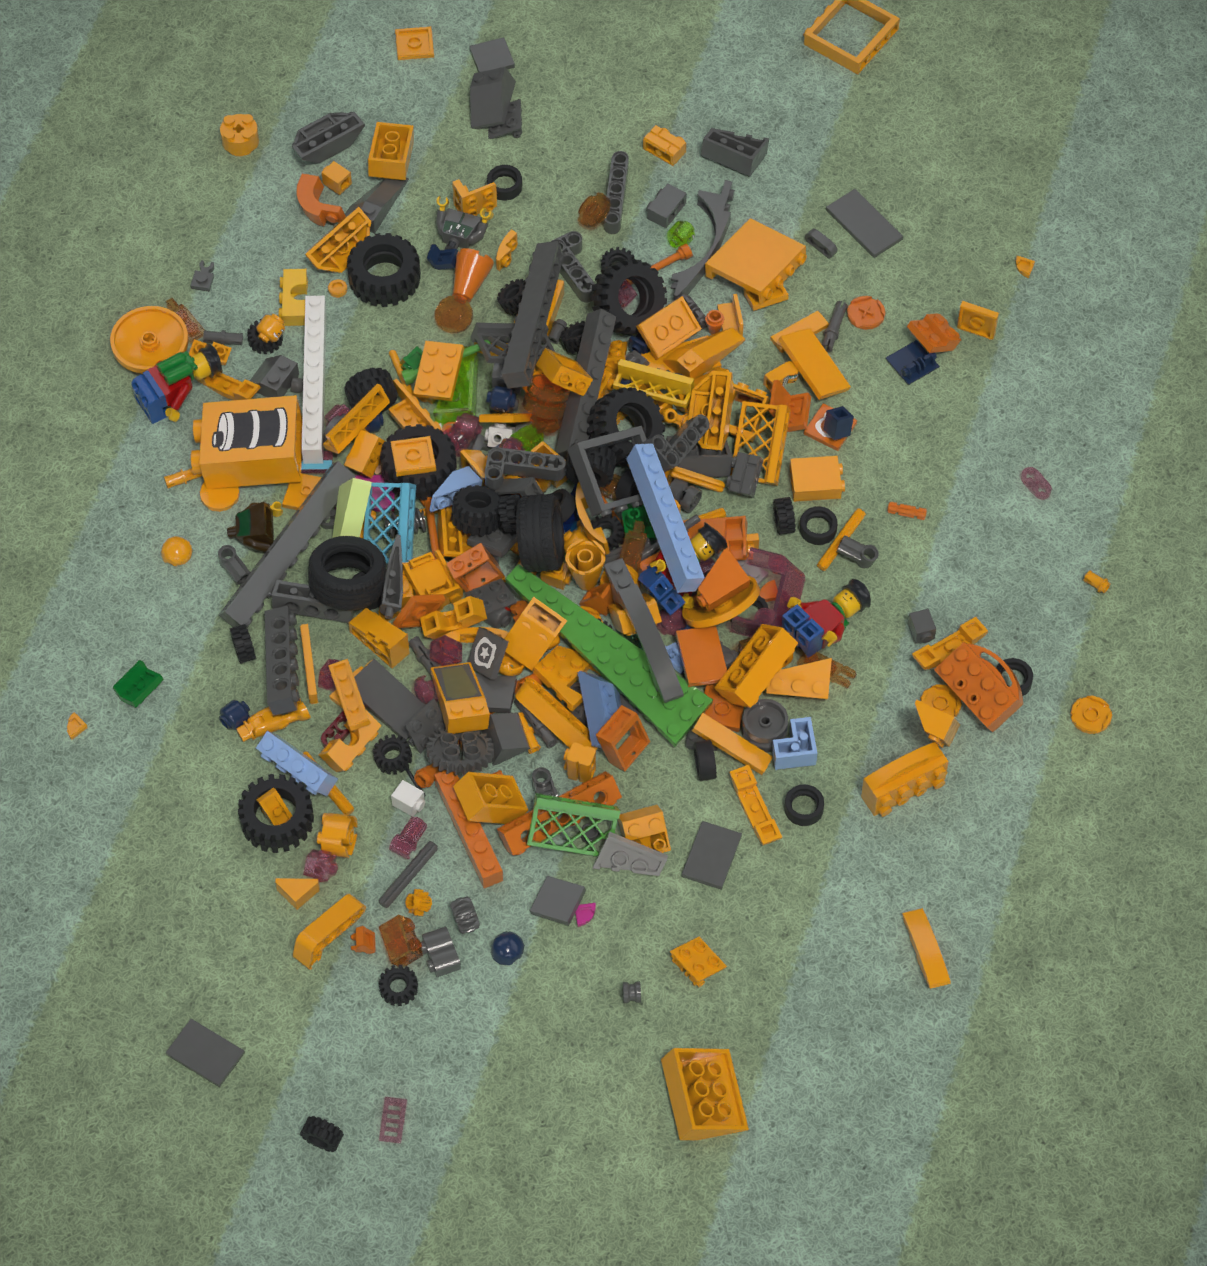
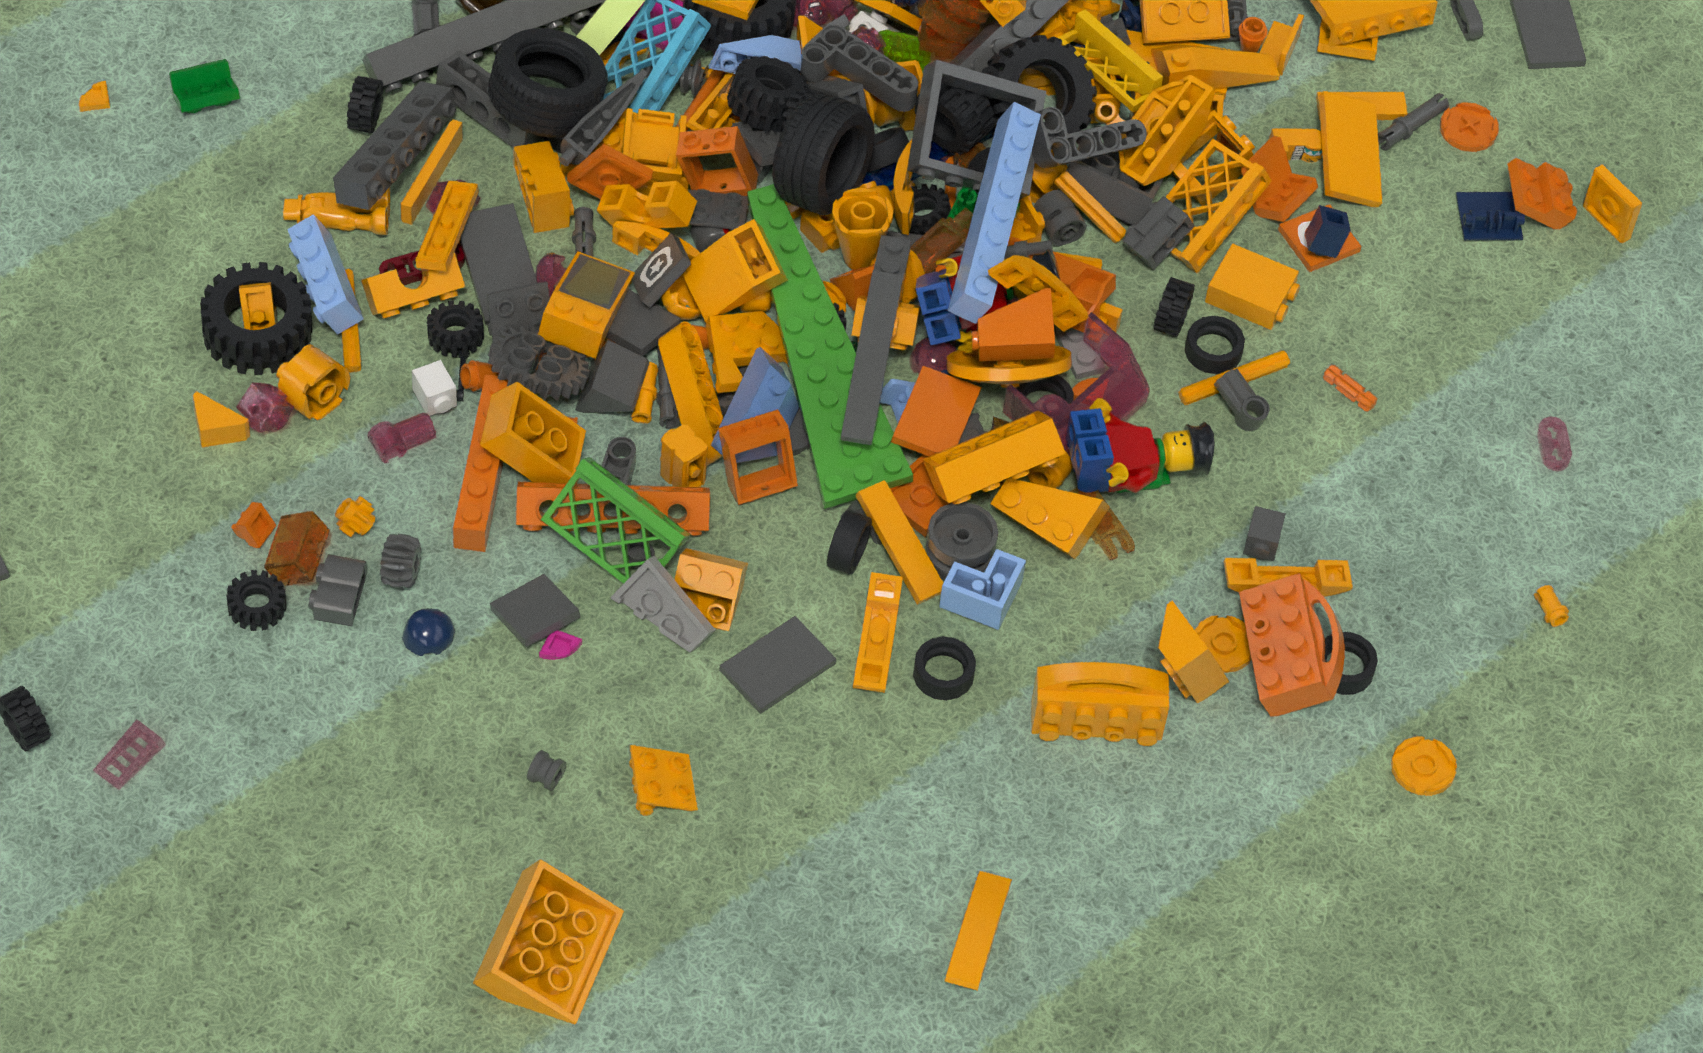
camera: 25 degrees right, 5 degrees down
dark blue head [219,700,250,730] -> none
light orange beam [293,894,366,970] -> none
dark grey axle [379,841,438,908] -> none
clear pink brick [430,635,462,666] -> none
none -> light orange slope [988,255,1089,332]

